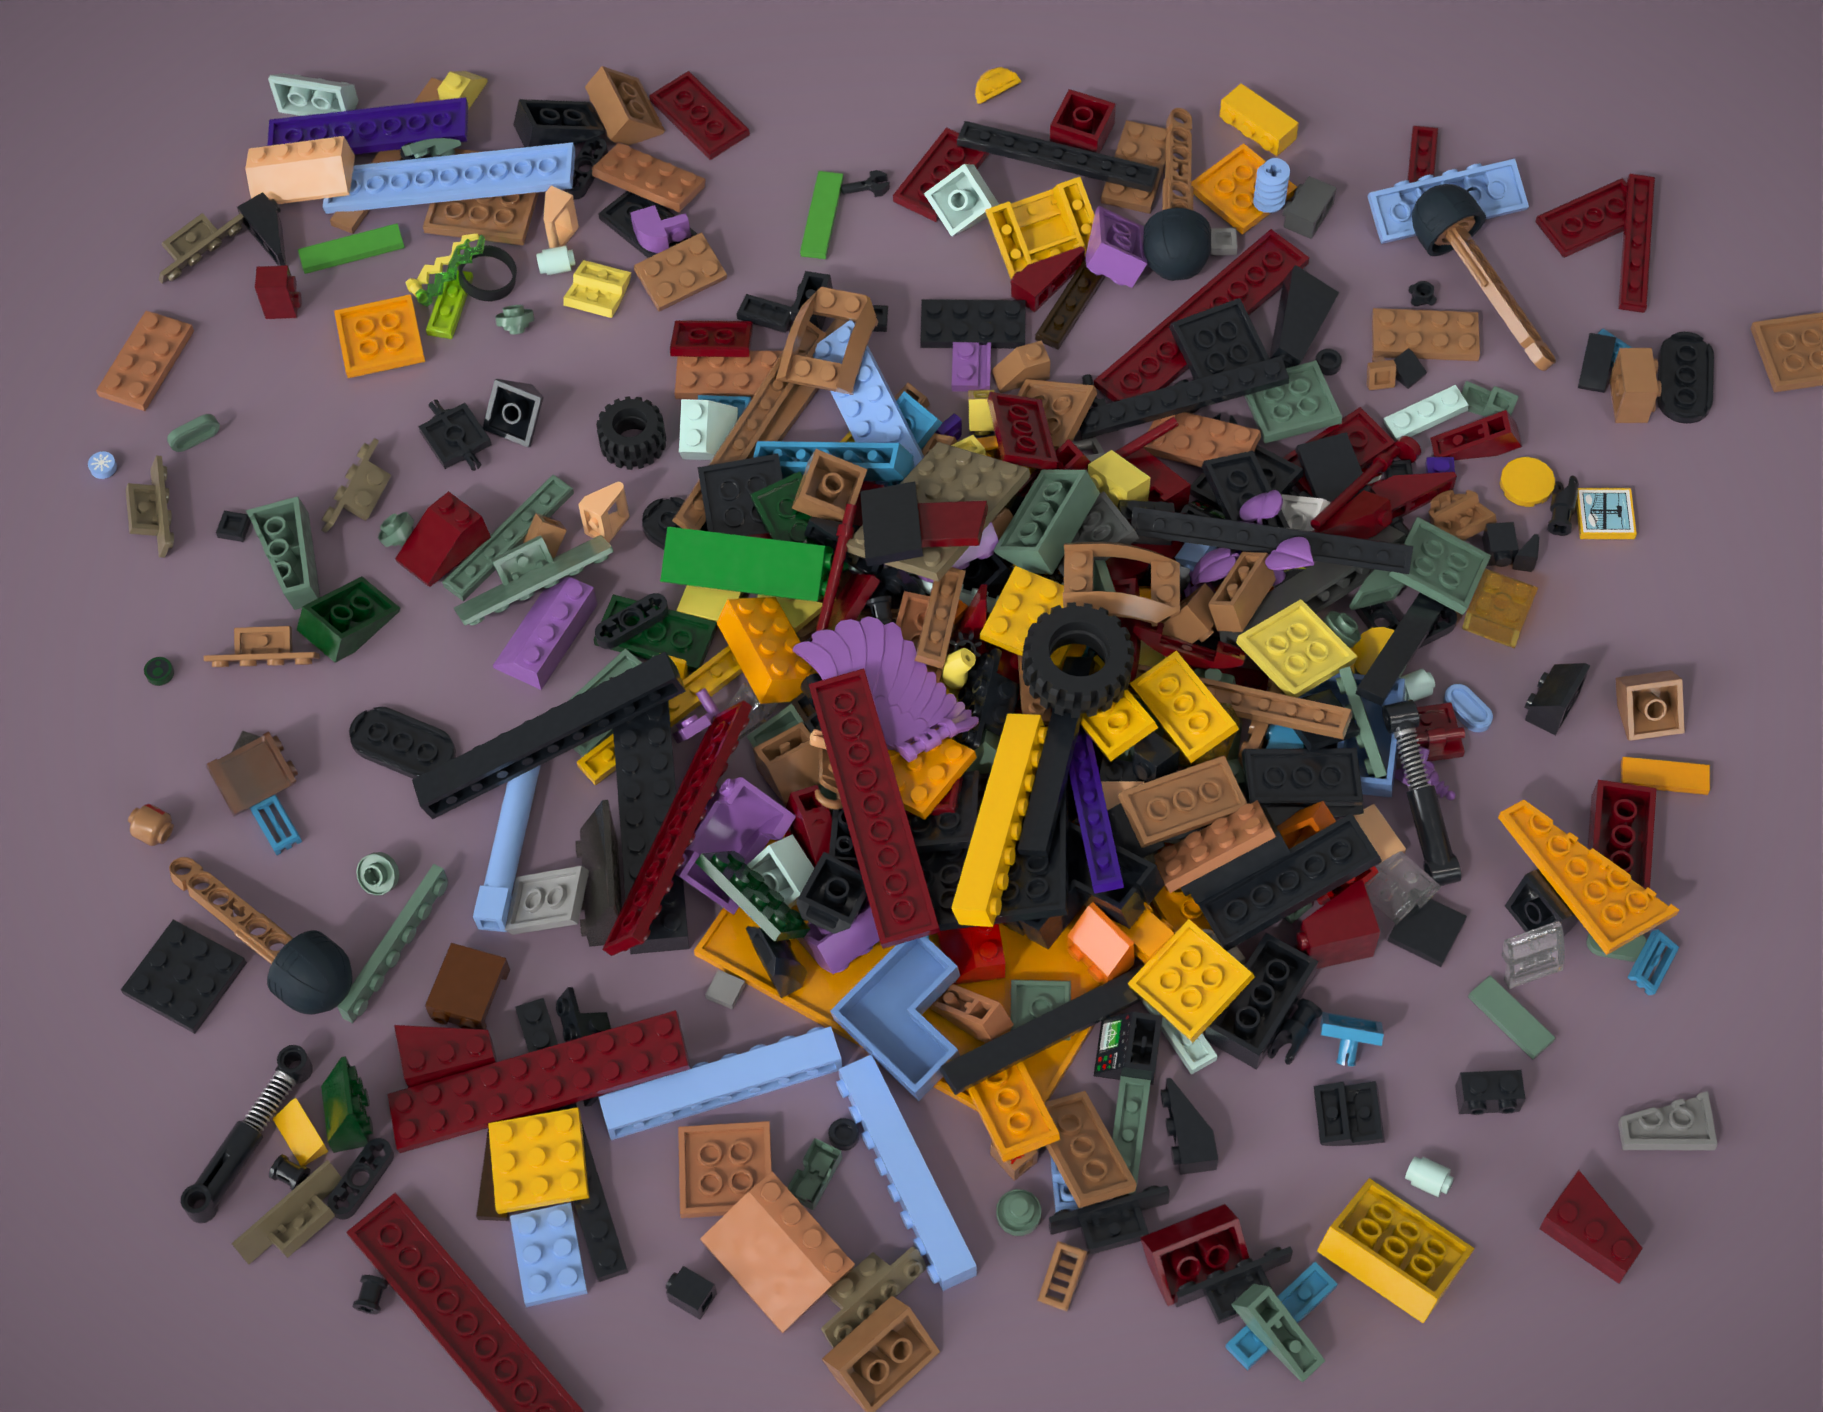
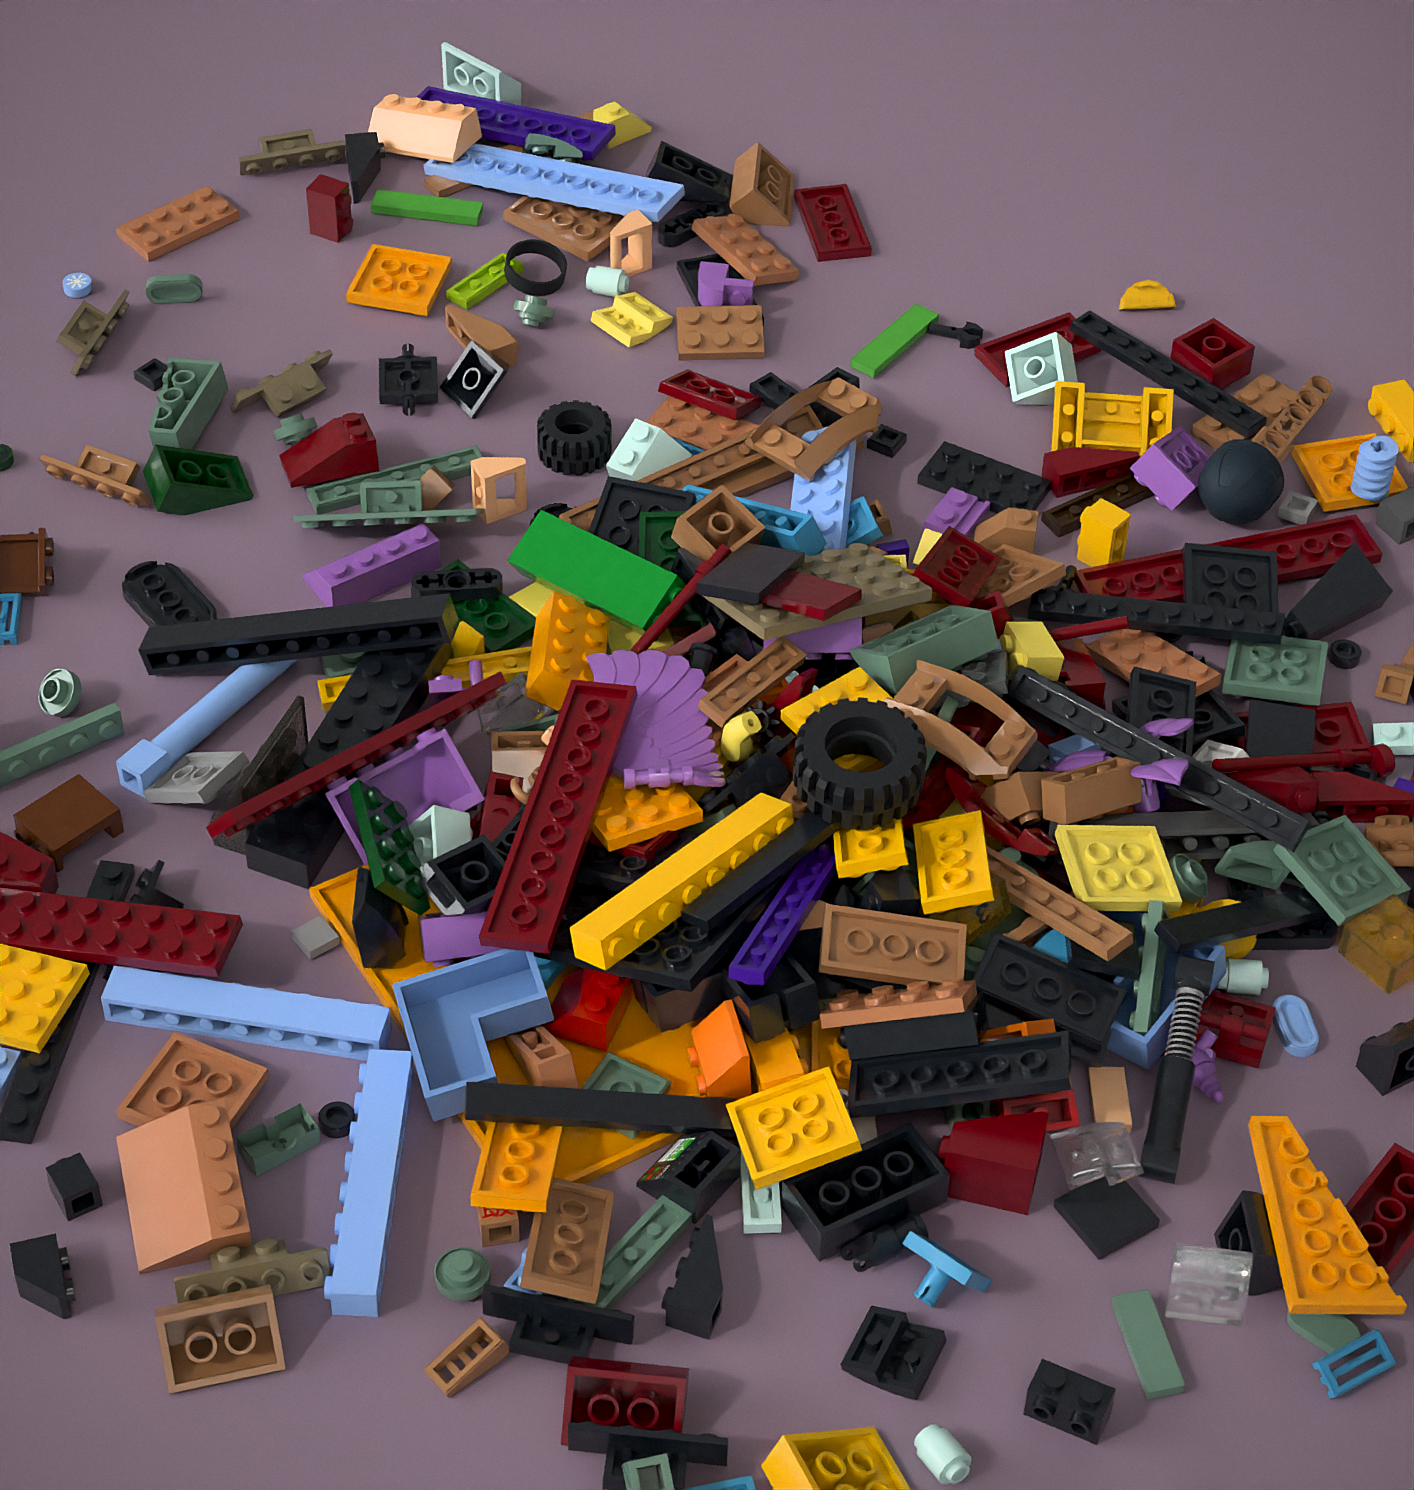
camera: 25 degrees right, 15 degrees down
clear neon green piece [405,234,485,307] -> none
none -> black slope [10,1234,76,1319]
none -> medium nougat slope [445,304,519,367]
none -> yellow brick [1077,498,1131,567]

